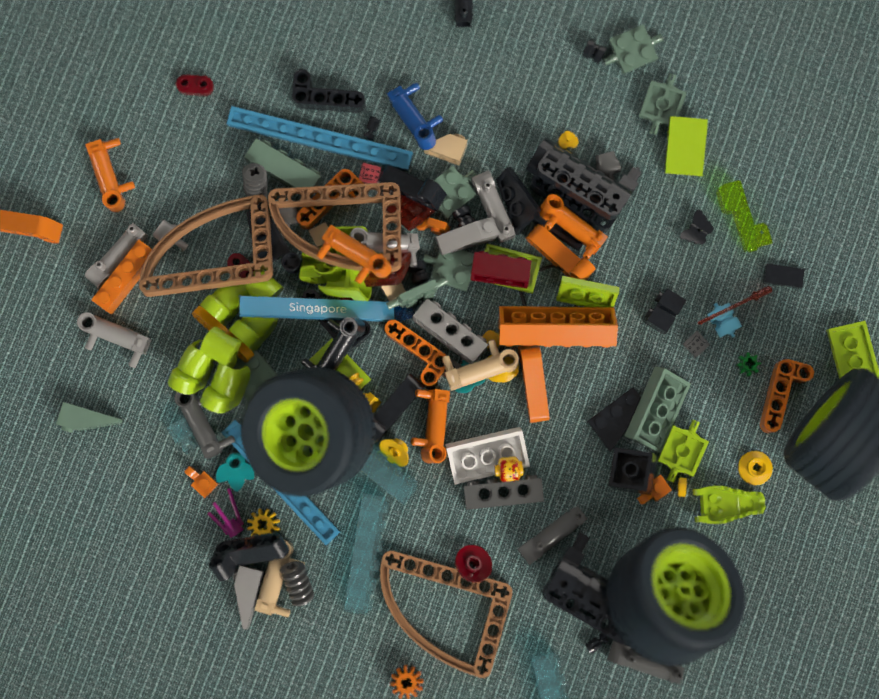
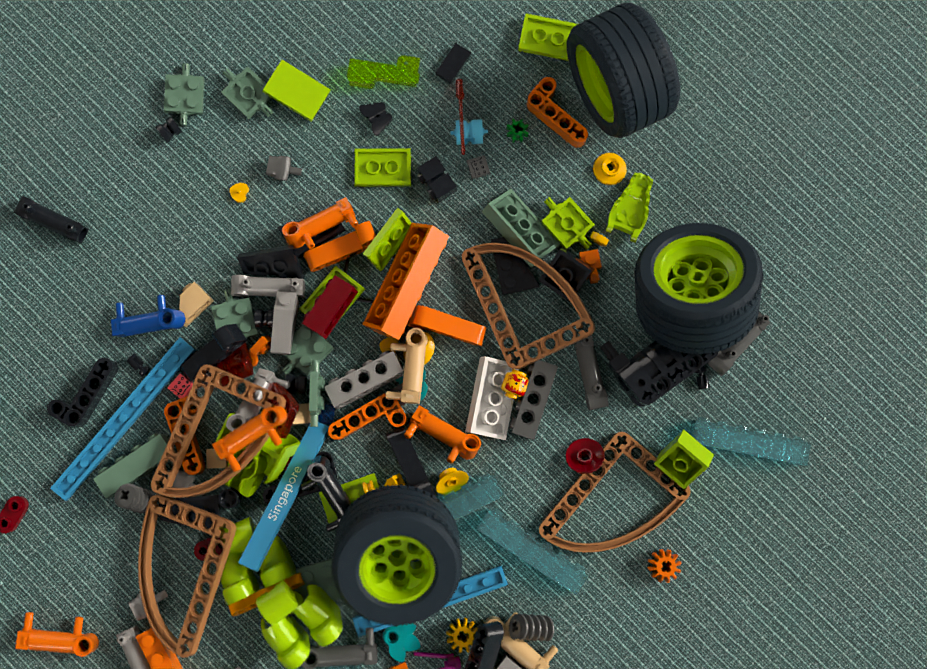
camera: 75 degrees left, 0 degrees up
black piece [526,137,642,233] -> none
none -> lime tile [354,148,411,187]
none -> medium nougat beam [462,243,595,369]
none -> lime brick [654,430,714,489]

